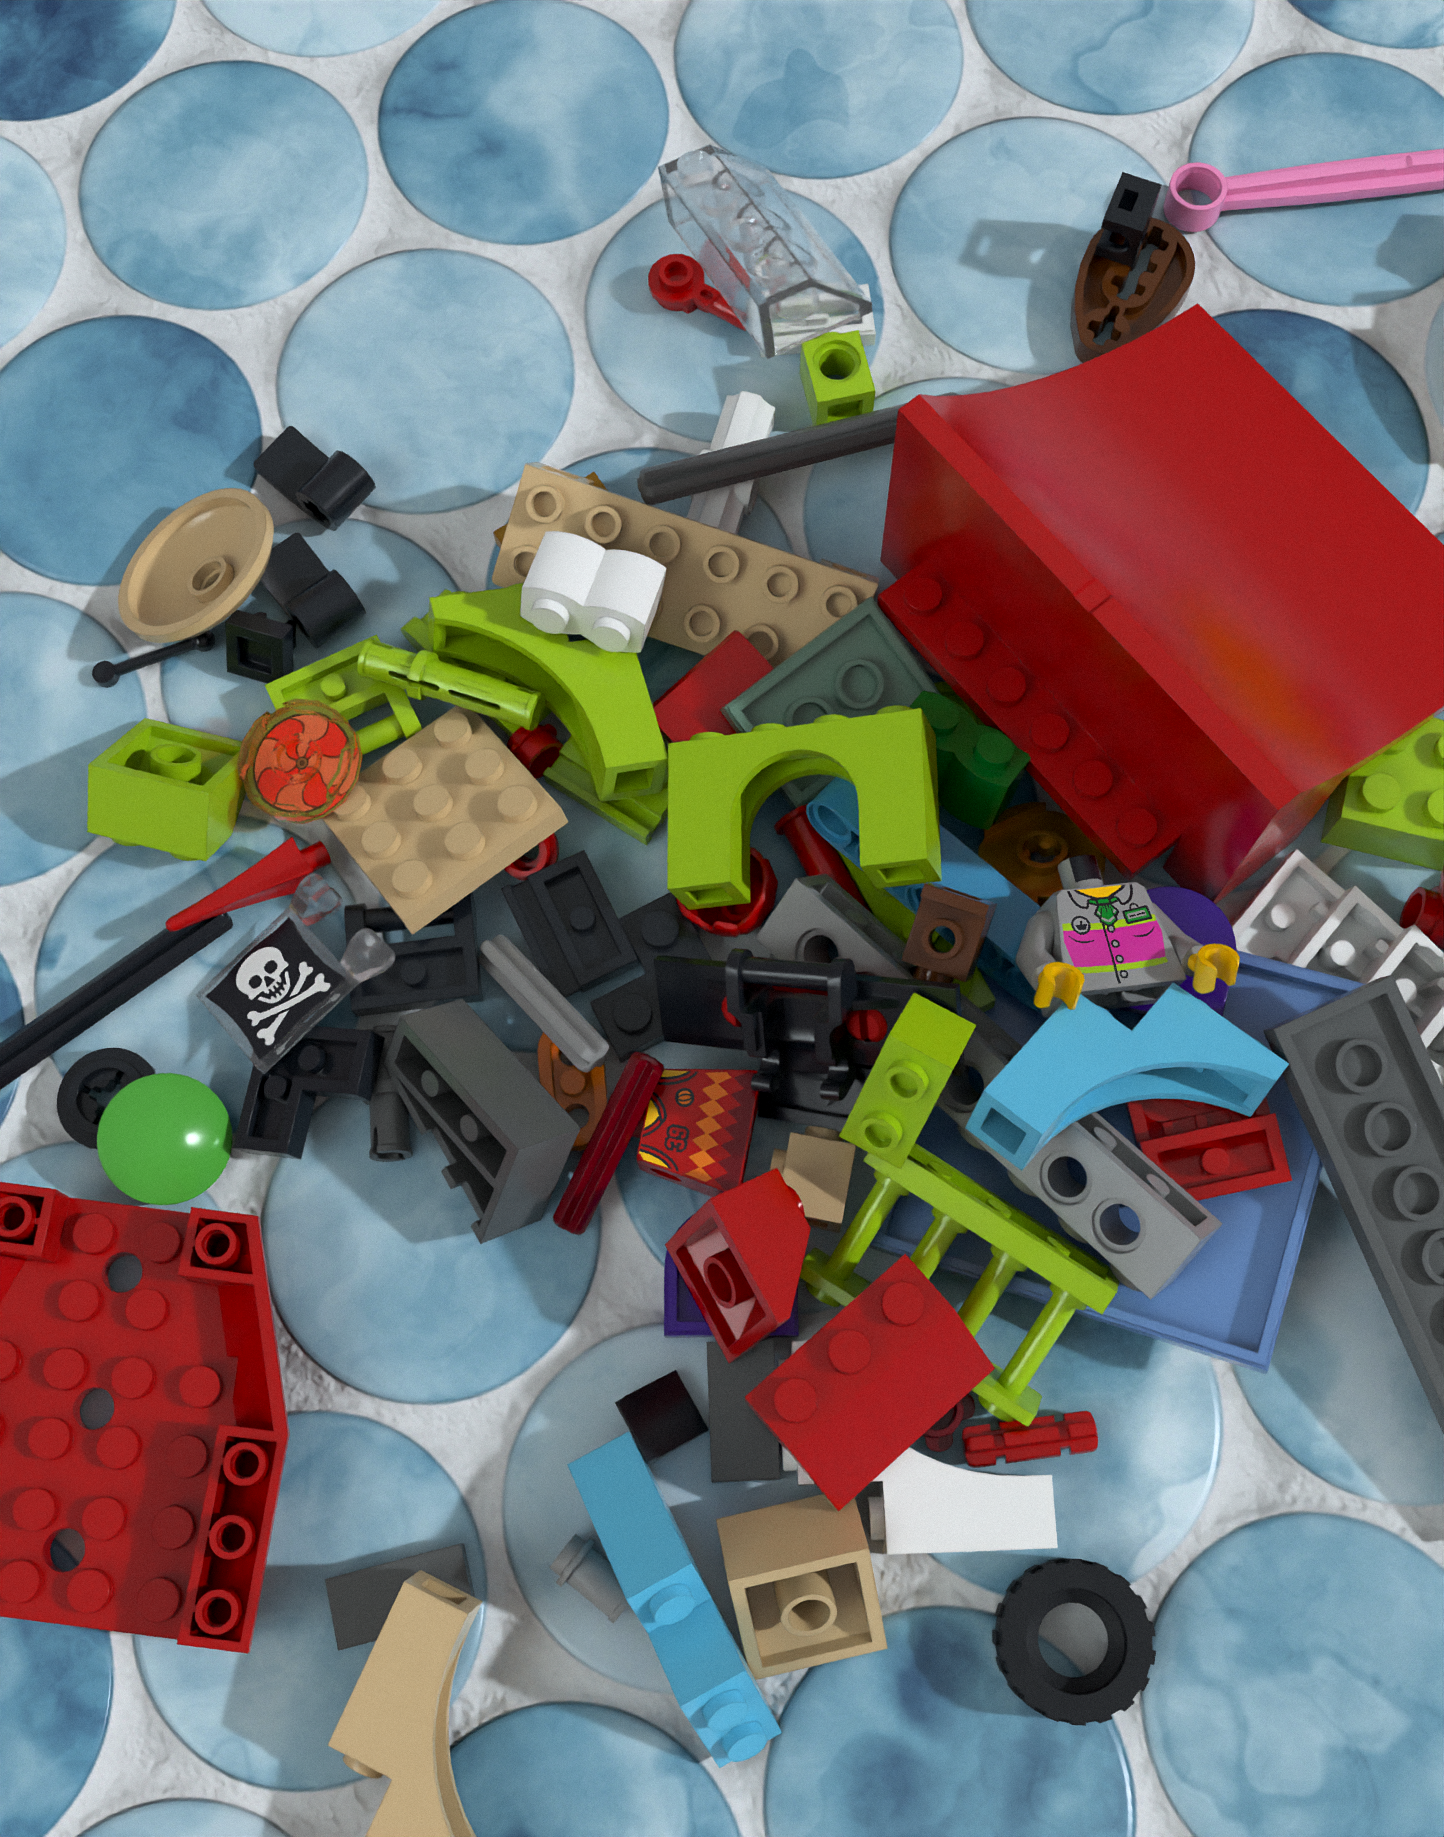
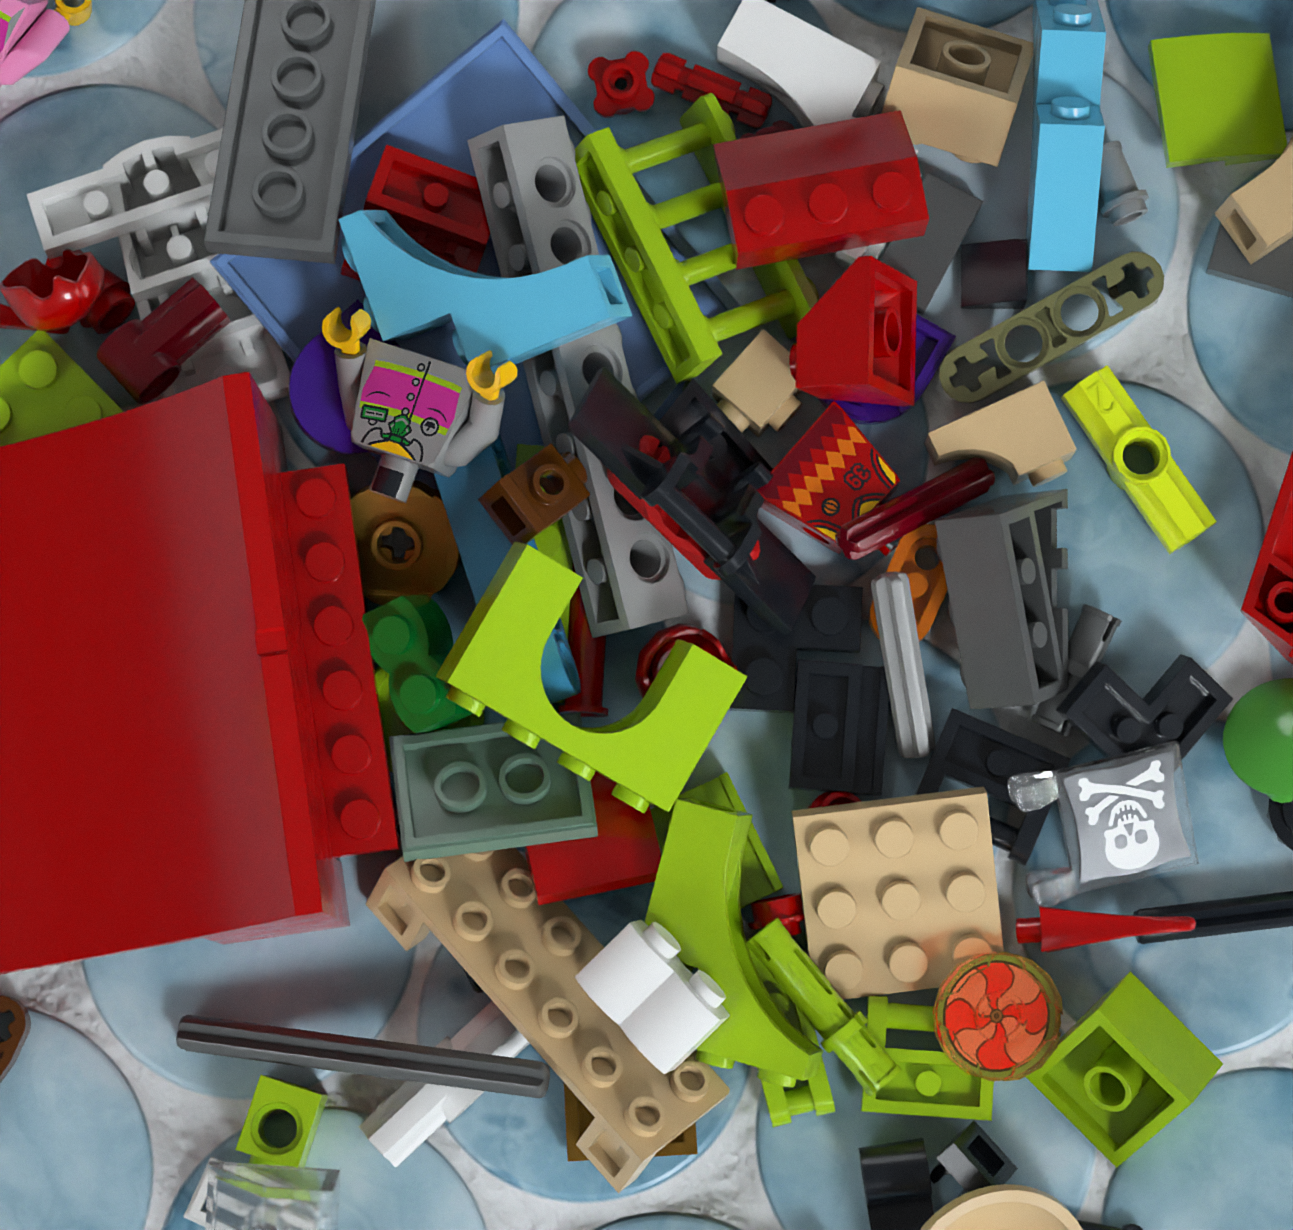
camera: 150 degrees left, 10 degrees up
lime brick [839,993,976,1169] -> none
none -> dark red piece [96,277,231,405]
none -> red plate [588,51,655,118]
none -> tan arch [924,381,1077,487]
none -> olive beam [939,252,1164,404]
none -> neon yellow piece [1061,365,1217,555]
none -> lime slope [1148,33,1287,168]

